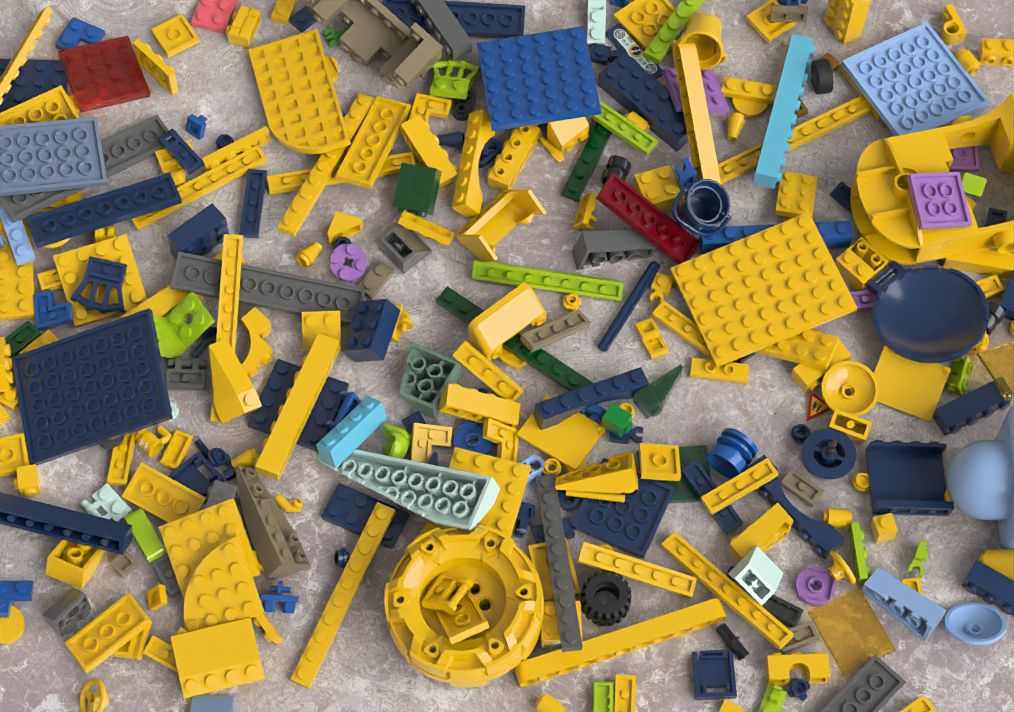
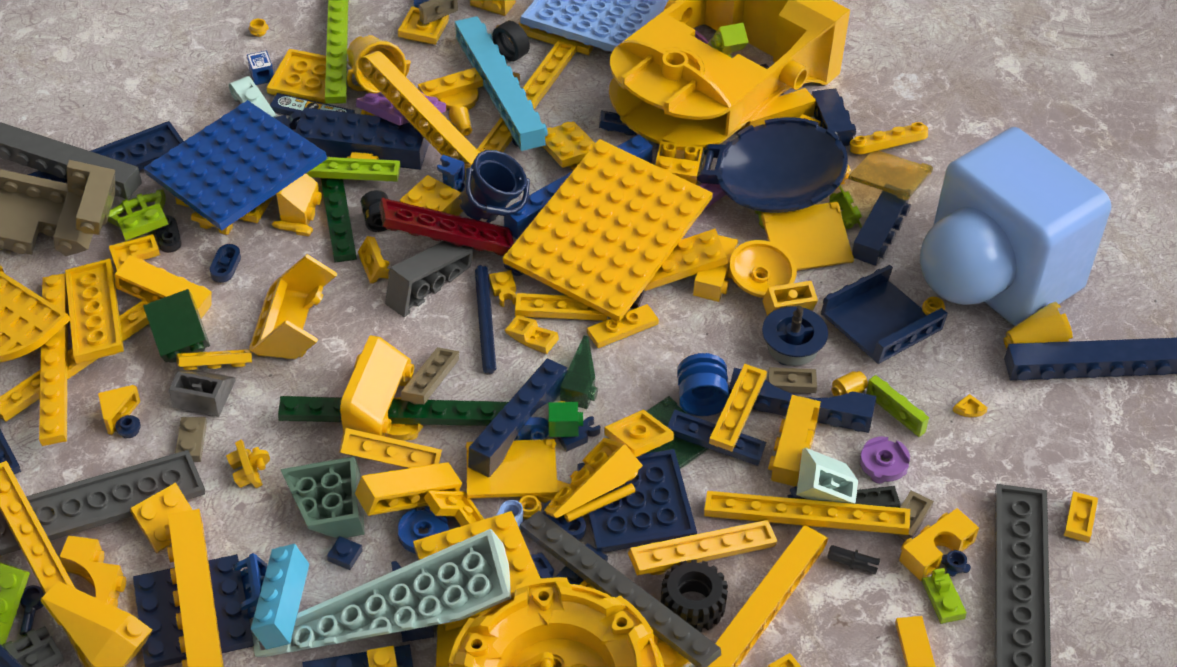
camera: 35 degrees left, 15 degrees down
yellow cone [296,242,323,268] -> none
medium lavender plate [329,244,367,282] -> none
dark blue brick [341,299,401,362] -> none
lime hair [381,423,411,459] -> none
yellow plate [410,423,452,464] -> none
dark blue cone [437,131,465,149] -> none
yellow arch [451,109,495,218] -> none
lime plate [472,259,624,301] -> none
yellow brick [486,125,540,192] -> none
yellow plate [563,293,581,311] -> none
dark blue container [691,650,737,700] -> none
dark blue plate [791,424,810,443] -> none
piece [806,391,831,422] -> none
clear yellow piece [808,589,896,675] -> none
yellow piece [827,551,856,585] -> none
yellow plate [852,473,870,492] -> none
light blue wedge [861,567,946,641] -> none
yellow brick [869,513,898,544] -> none
medium lavender plate [906,172,972,230] -> none
lime plate [906,539,929,578] -> none
light blue dish [945,602,1006,646] -> none

